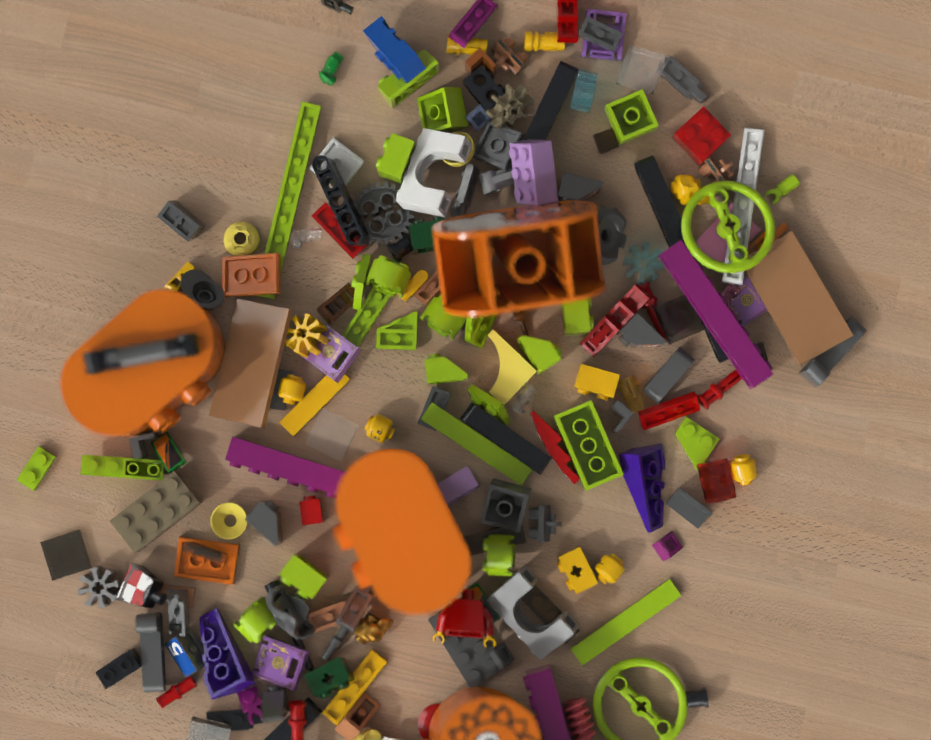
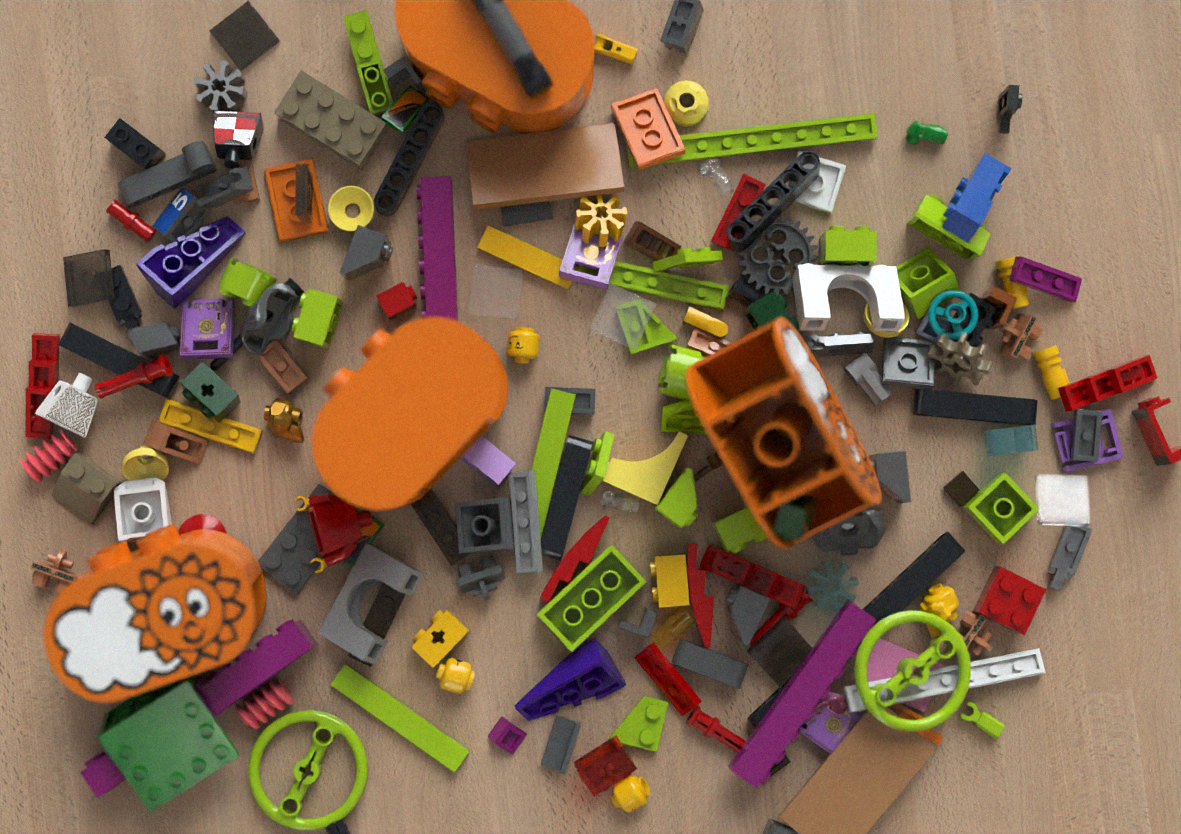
camera: 60 degrees right, 0 degrees up
dark grey piece [180,270,225,311] -> none
magenta plate [237,686,263,725] -> none
yellow head [278,374,306,405] -> none
dark grey bar [322,627,349,662] -> none
flat silver hinge [335,584,374,632] -> none
lime brick [365,255,411,298] -> none
lime slope [424,353,468,385] -> none
lime brick [483,534,516,576] -> none
dark grey tile [489,642,515,670] -> none
lavender brick [509,139,558,205] -> none
none -> black beam [374,101,444,216]
none -> light grey tile [509,470,543,574]
none -> clear tile [590,284,656,351]
none -> red slope [686,543,714,648]
none -> dark green brick [773,493,818,541]
none -> teal piece [928,290,979,340]

